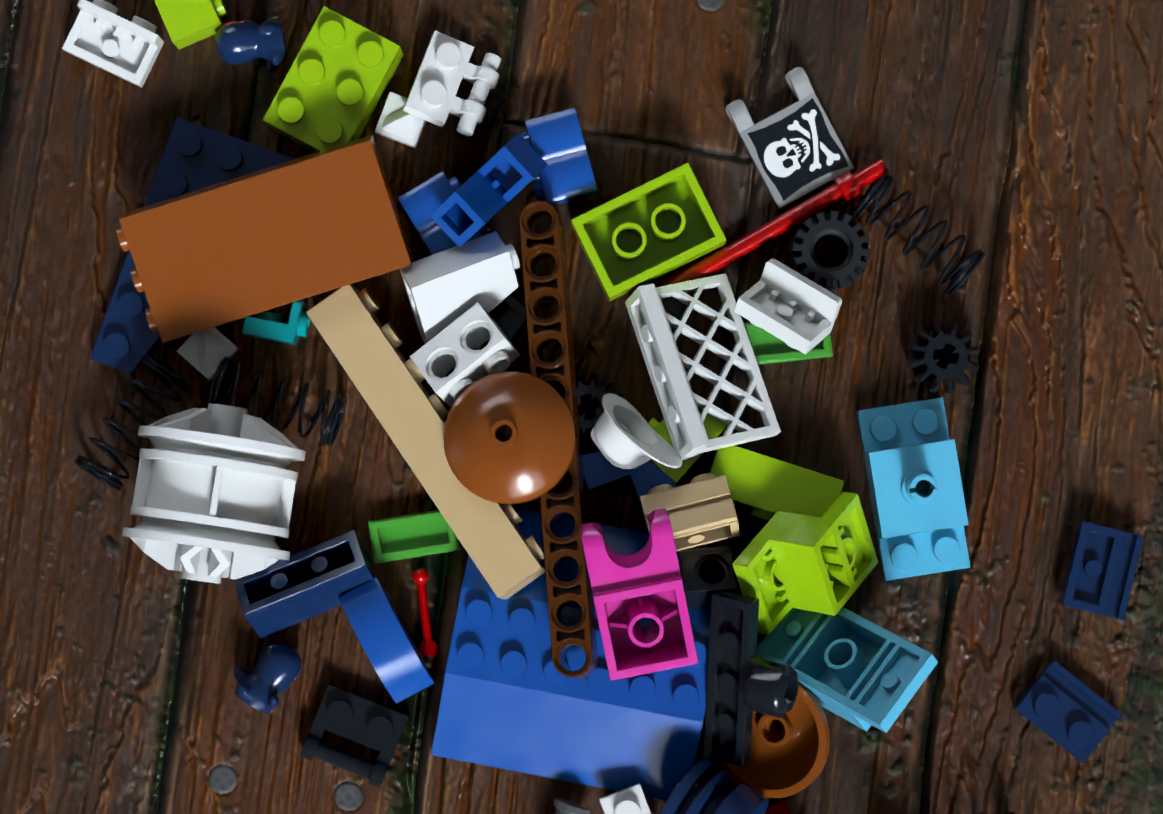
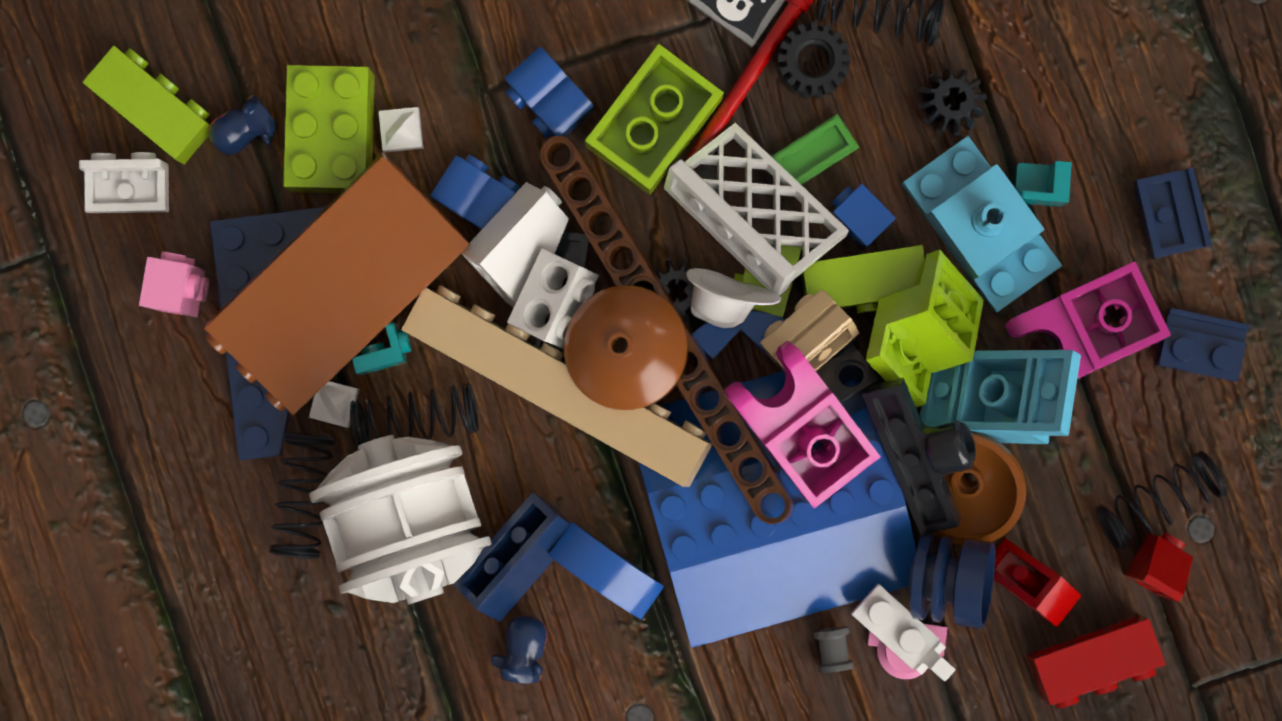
camera: 25 degrees left, 0 degrees up
black plate [300,683,409,788] -> none
bright green tile [368,510,460,564] -> none
white plate [402,30,501,136] -> none
red hinge [412,567,438,658] -> none
blue brick [430,133,548,248] -> none
white bracket [734,258,842,355] -> none
none -> bright pink brick [139,252,209,317]
none -> blue brick [831,184,896,250]
none -> dark pink brick [1005,261,1171,379]
none -> teal panel [1014,161,1072,207]

